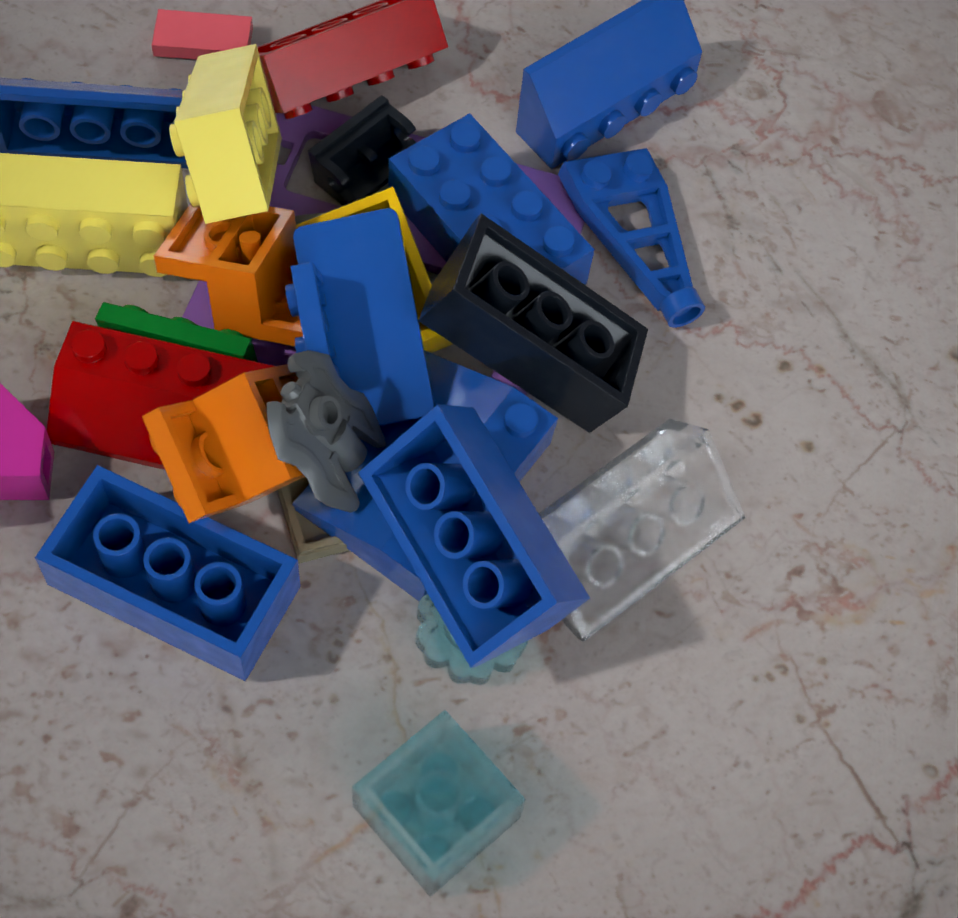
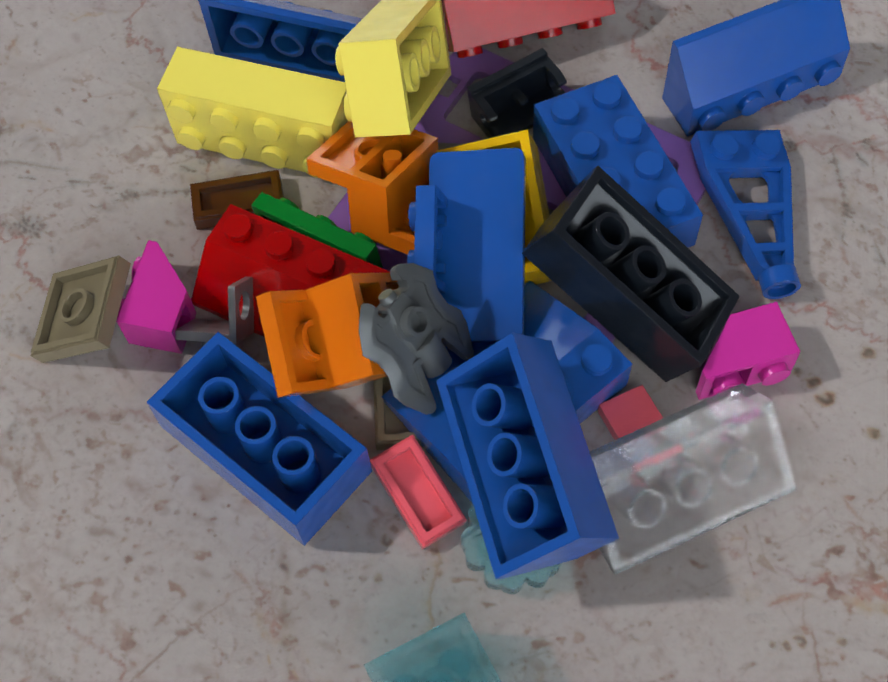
camera: 25 degrees right, 0 degrees up
none -> flat silver bracket [175,277,254,347]
none -> reddish brown tile [190,170,284,230]
none -> coral tile [370,434,467,550]
none -> coral tile [598,384,667,452]
none -> dark pink slope [695,301,800,400]

